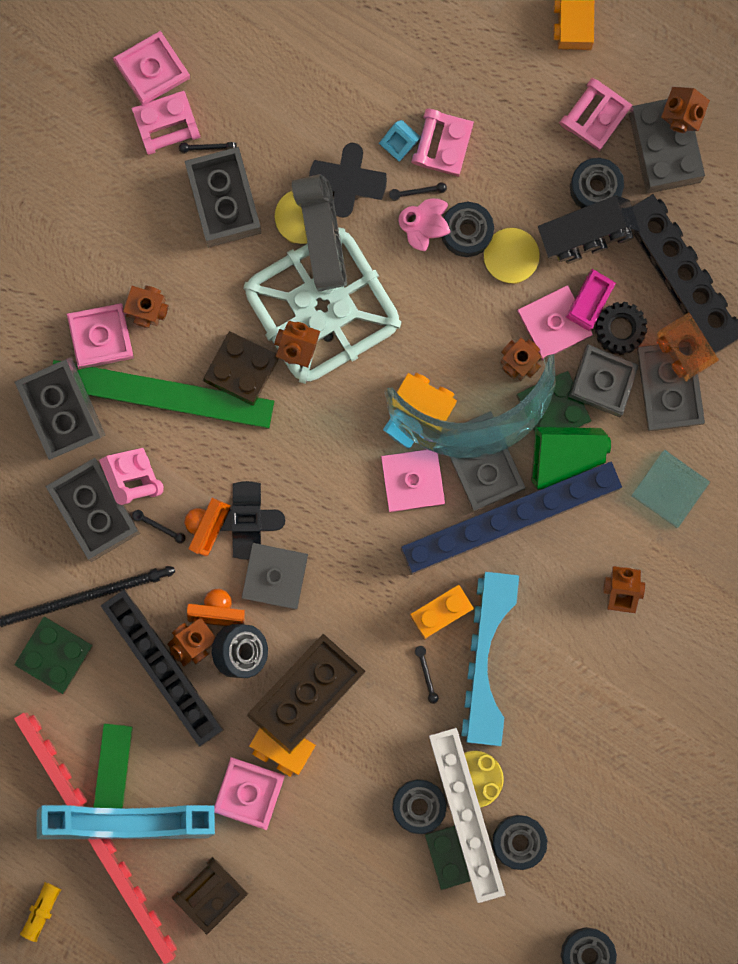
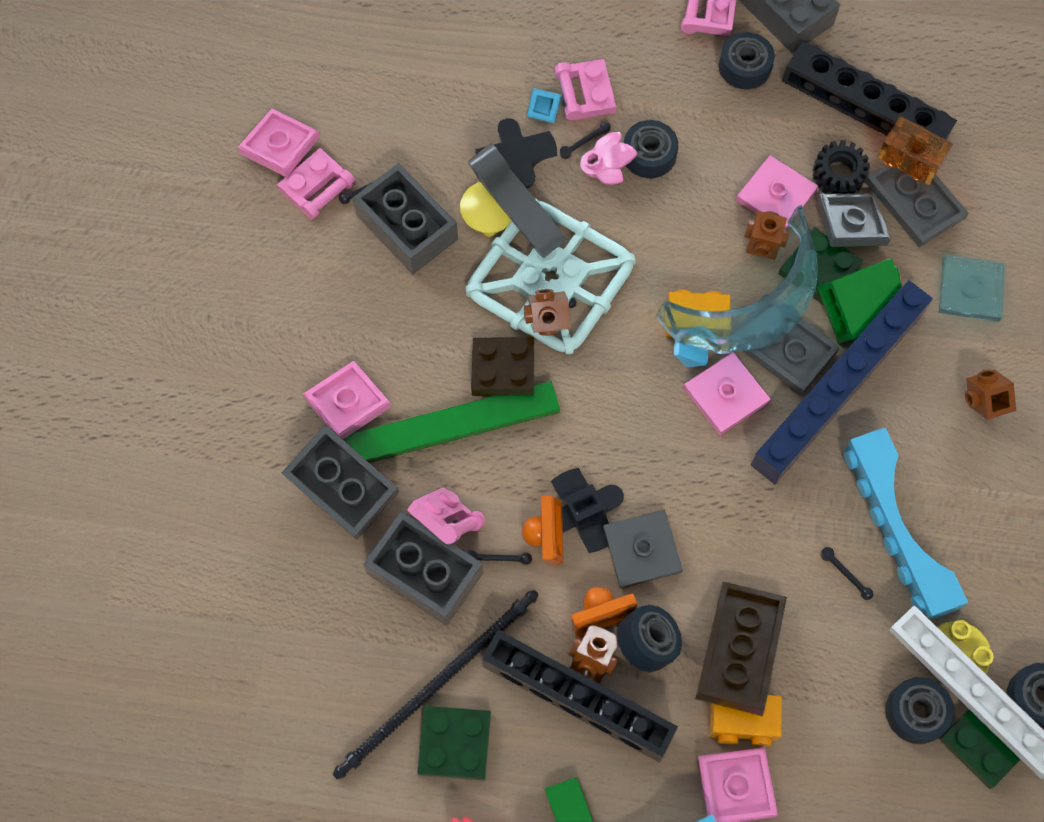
camera: 20 degrees left, 15 degrees down
dark orange brick [123,286,169,328] -> none
light orange brick [410,585,474,640] -> none
light yellow dish [484,228,540,284] -> none
black brick [538,195,640,264] -> none
dark pink tile [566,269,616,331] -> none

